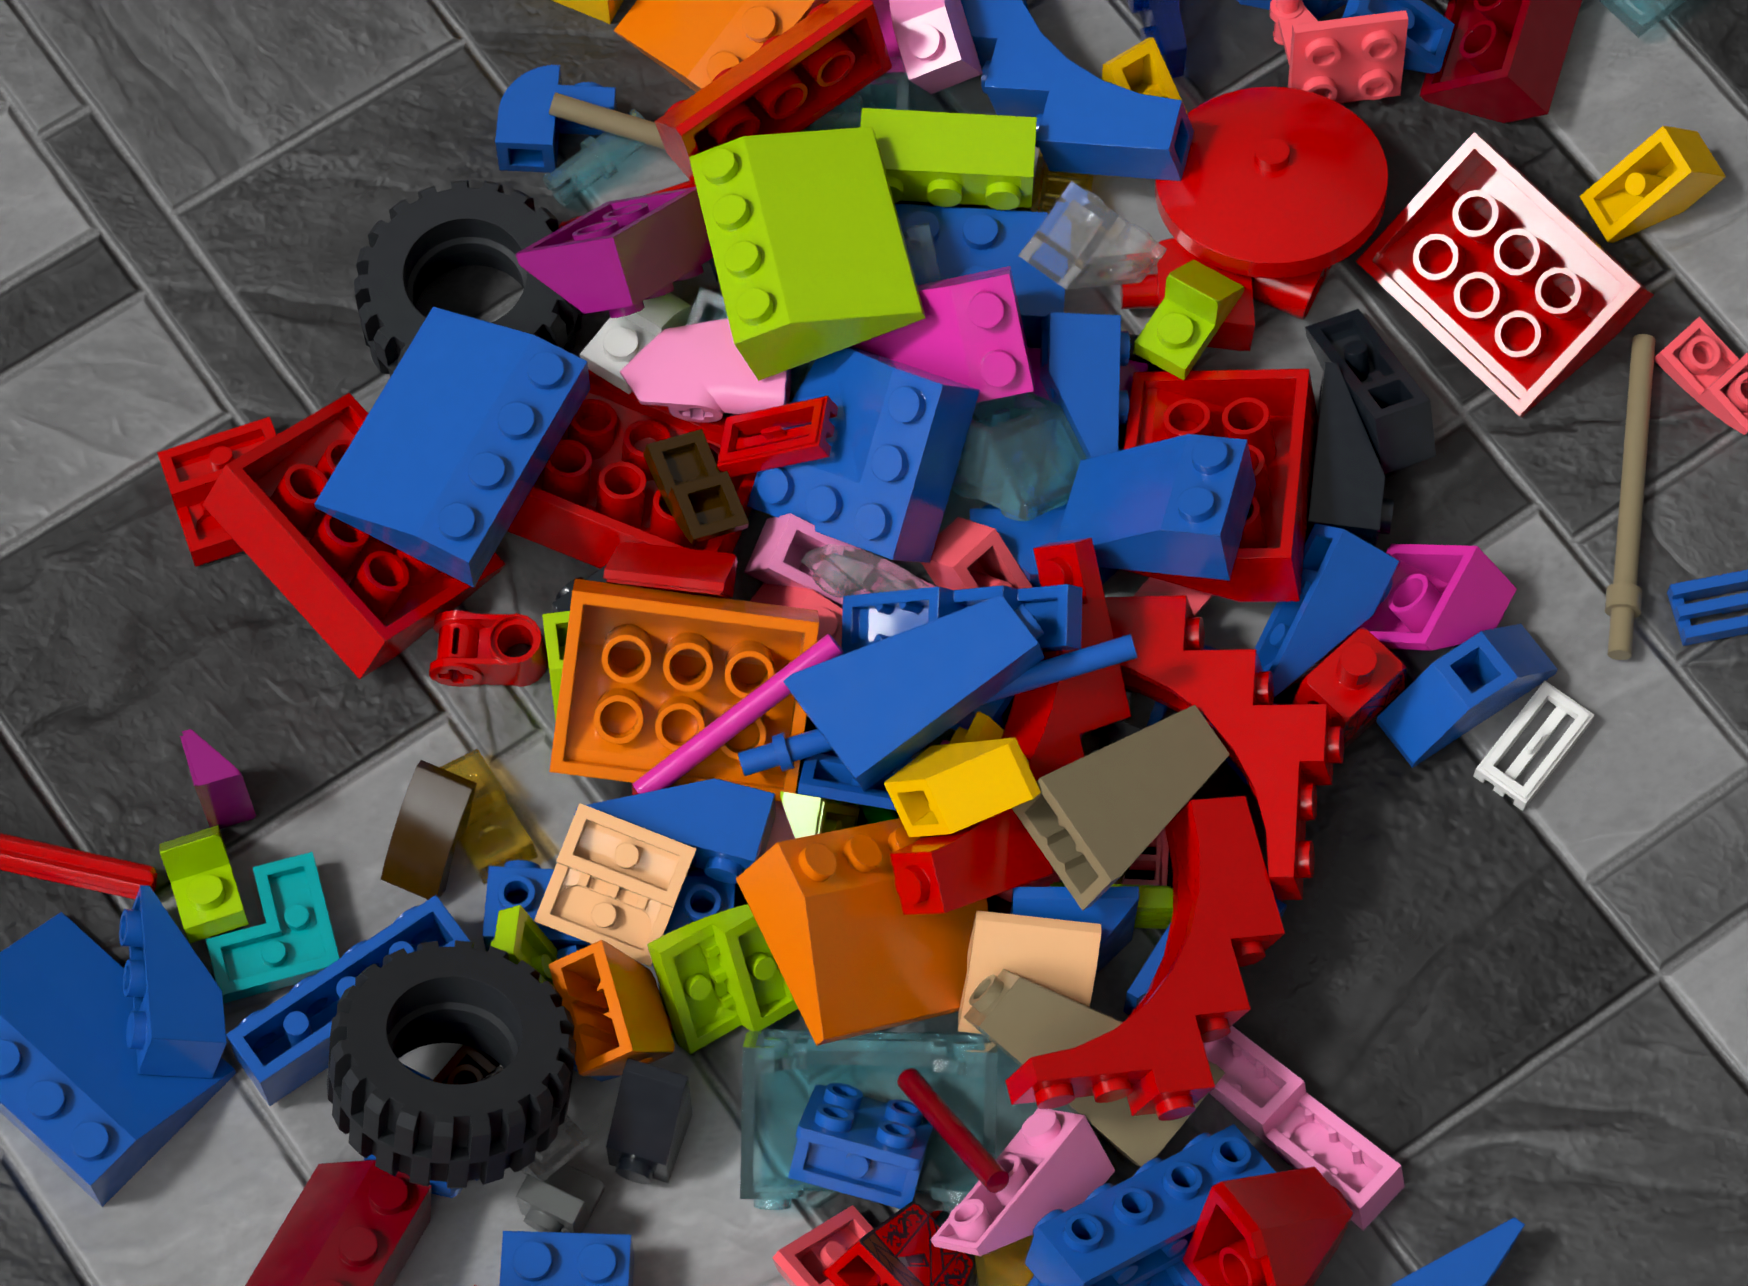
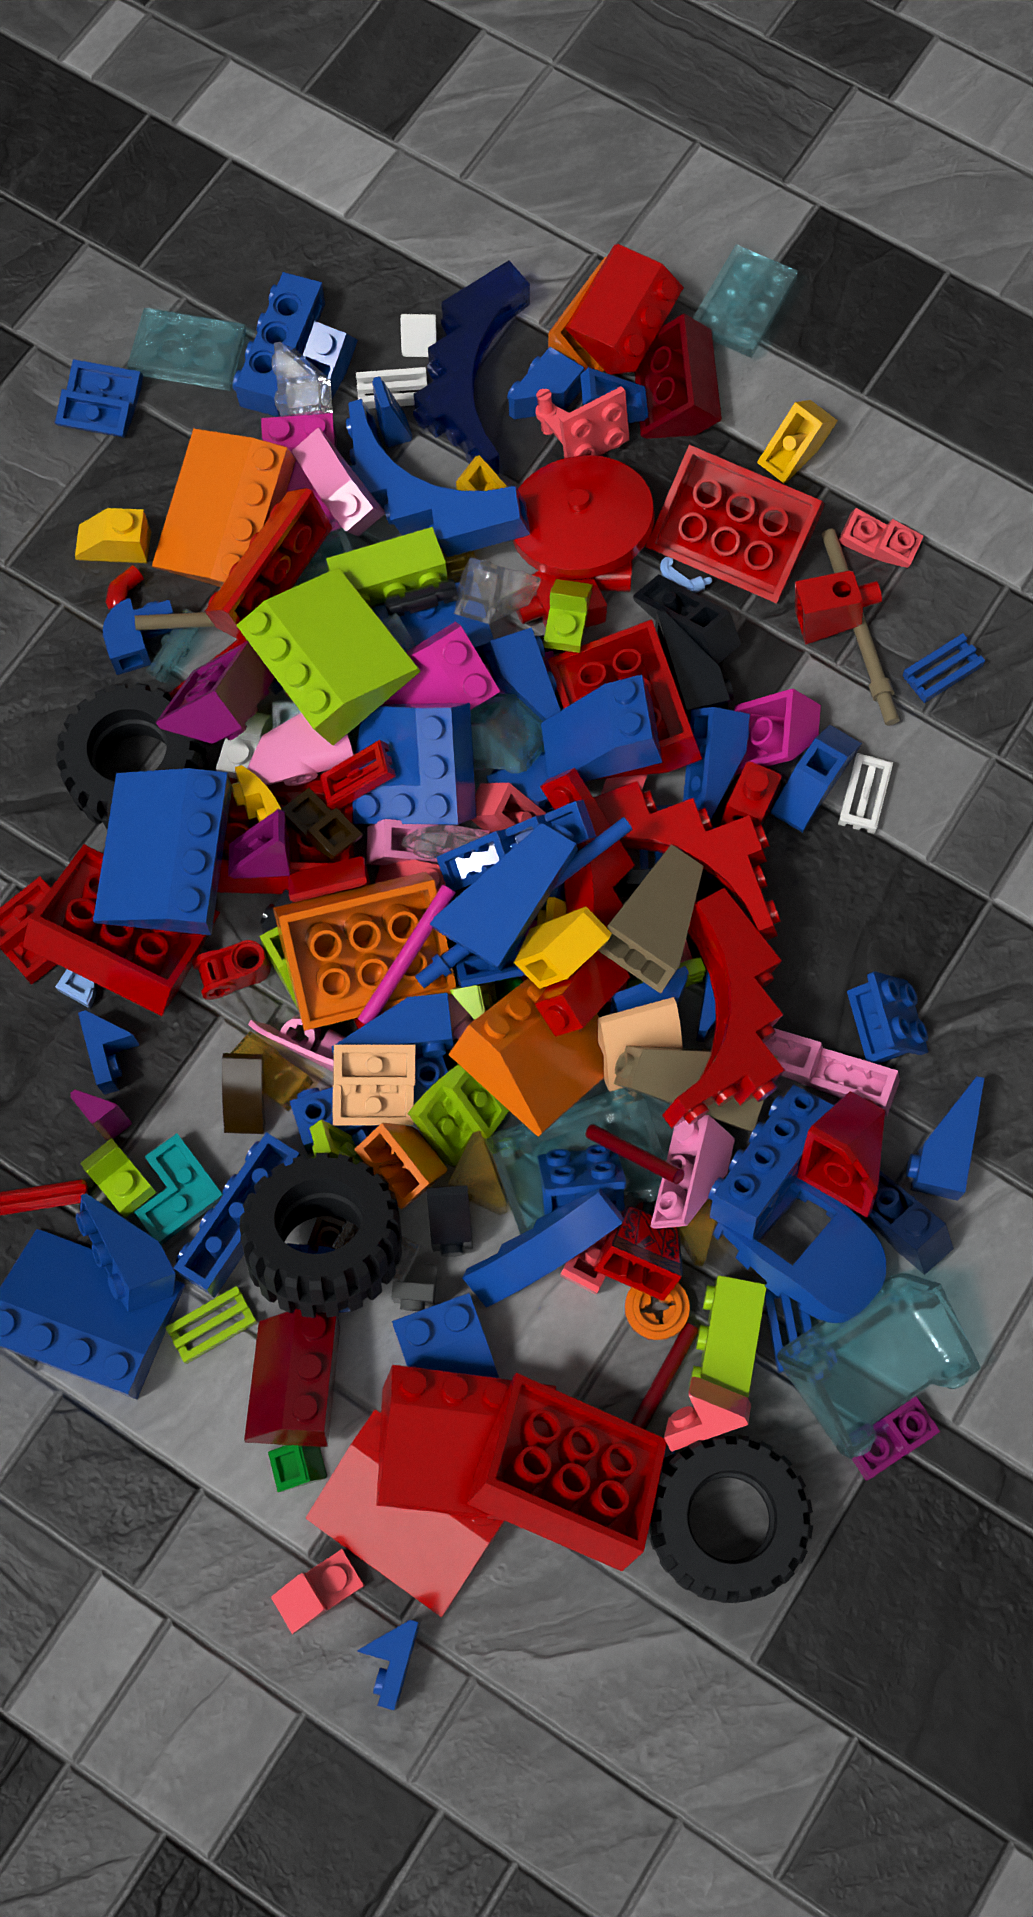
camera: 20 degrees left, 5 degrees up
none -> light blue tile [55,969,96,1009]
none -> blue slope [78,1010,139,1095]
none -> red arm [106,565,144,609]
none -> lime tile [165,1286,258,1364]
none -> magenta slope [228,809,290,879]
none -> yellow slope [231,765,281,822]
none -> bright pink panel [248,1014,346,1072]
none -> black axle [385,579,458,619]
none -> clear yellow slope [448,1131,507,1215]
none -> blue slope [462,1188,624,1308]
none -> light blue piece [660,557,712,593]
none -> red torso [795,570,882,644]
none -> blue bracket [847,971,928,1064]

